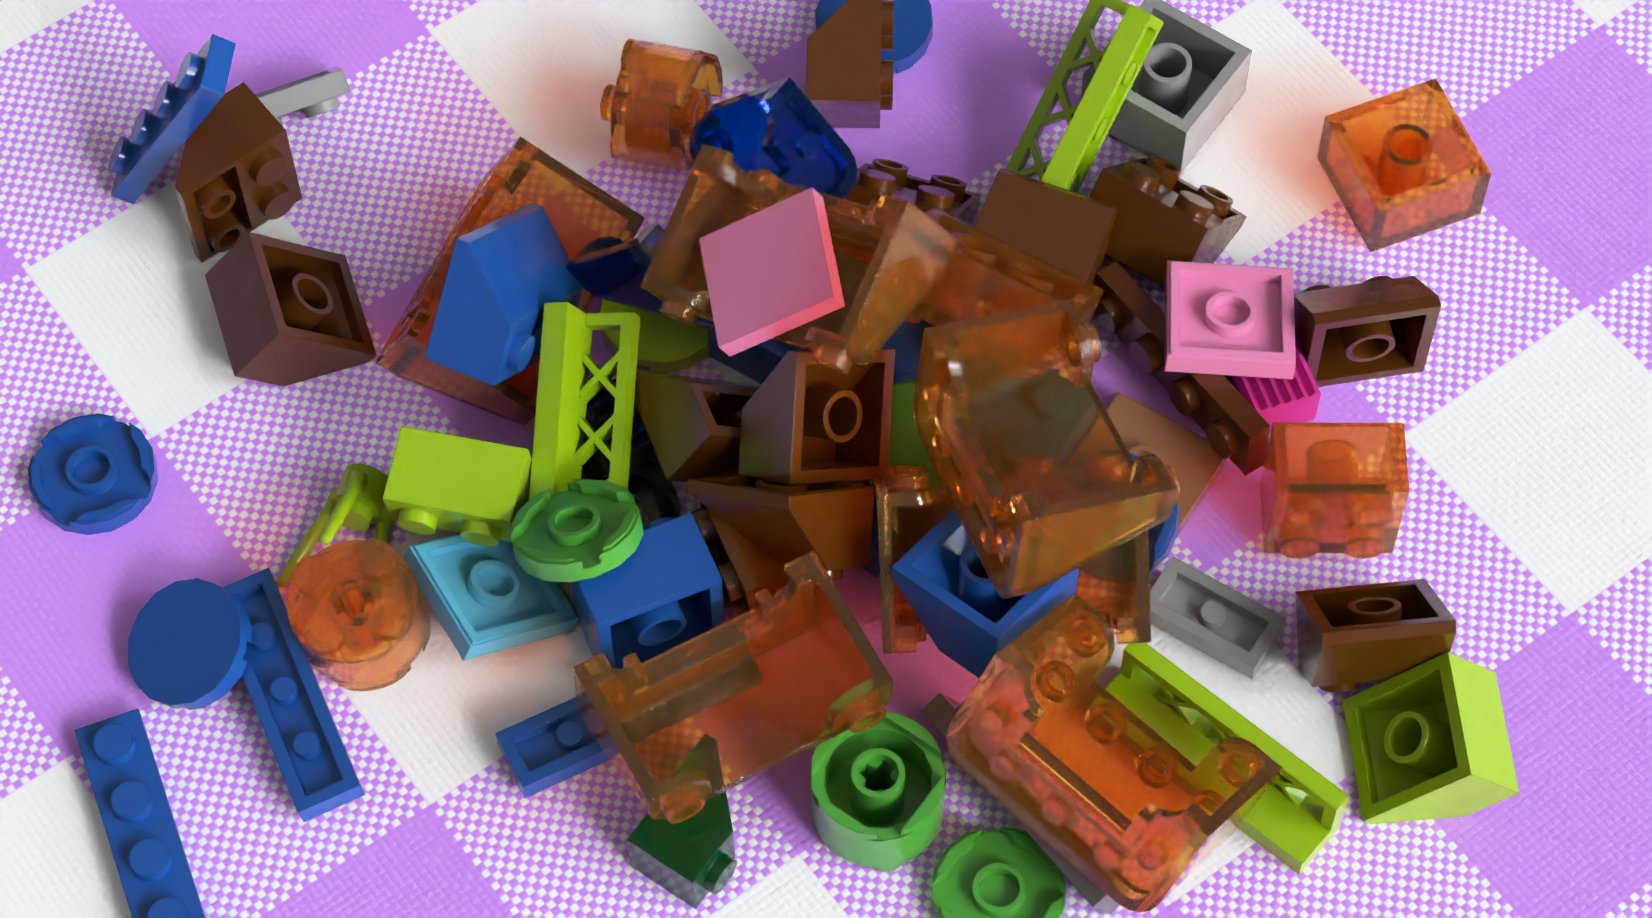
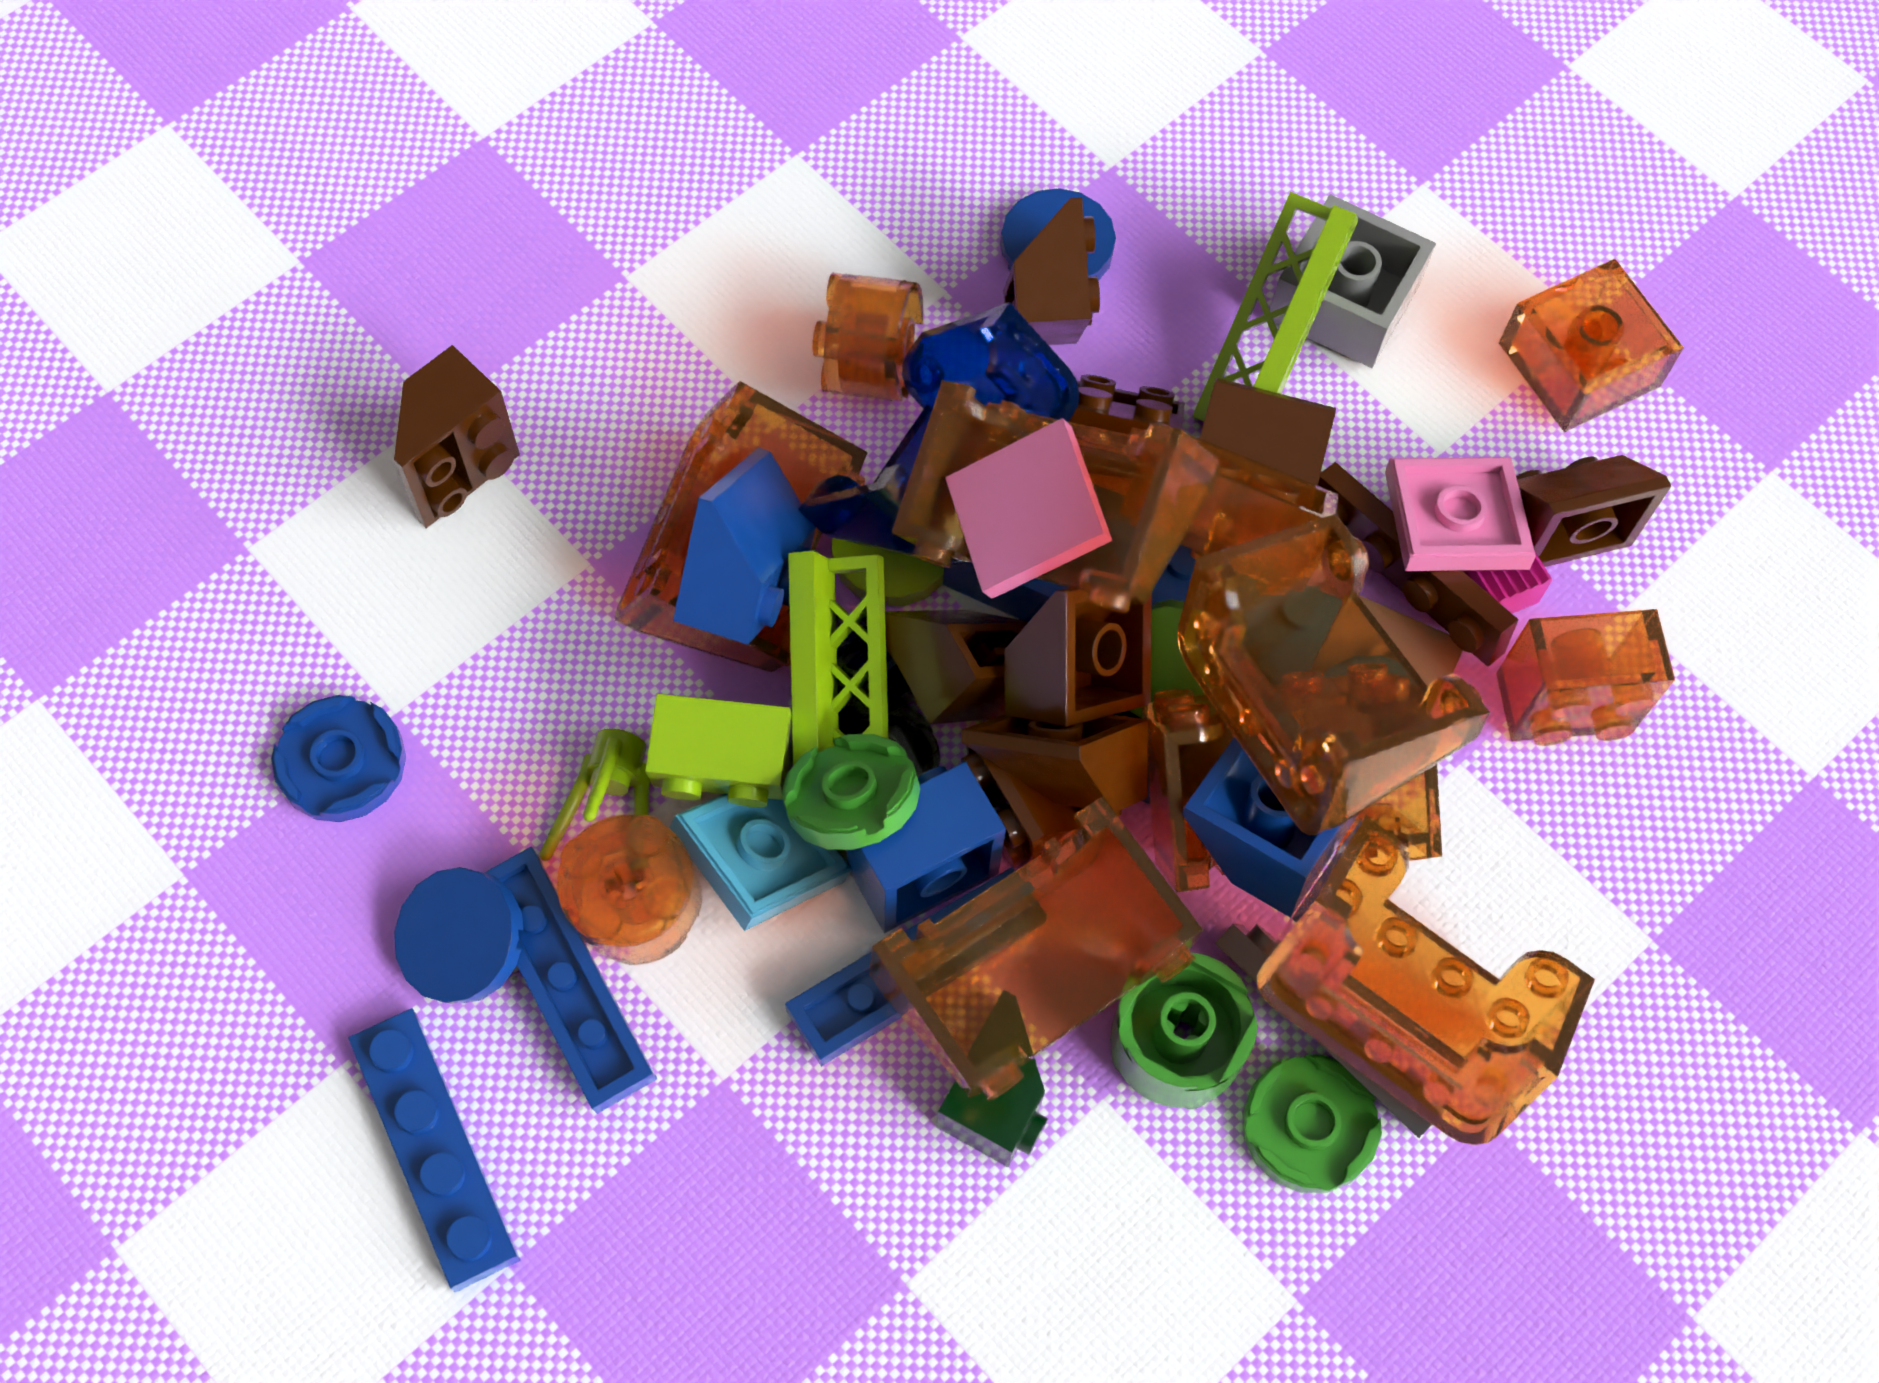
camera: 10 degrees left, 5 degrees up
blue plate [109,34,236,204] -> none
reddish brown slope [205,232,377,386] -> none
light grey plate [255,67,351,126] -> none
reddish brown slope [1089,155,1247,288] -> none
lime fence [1090,636,1349,875] -> none
light grey plate [1138,556,1287,679] -> none
reddish brown slope [1295,579,1456,692] -> none
lime slope [1342,652,1519,824] -> none

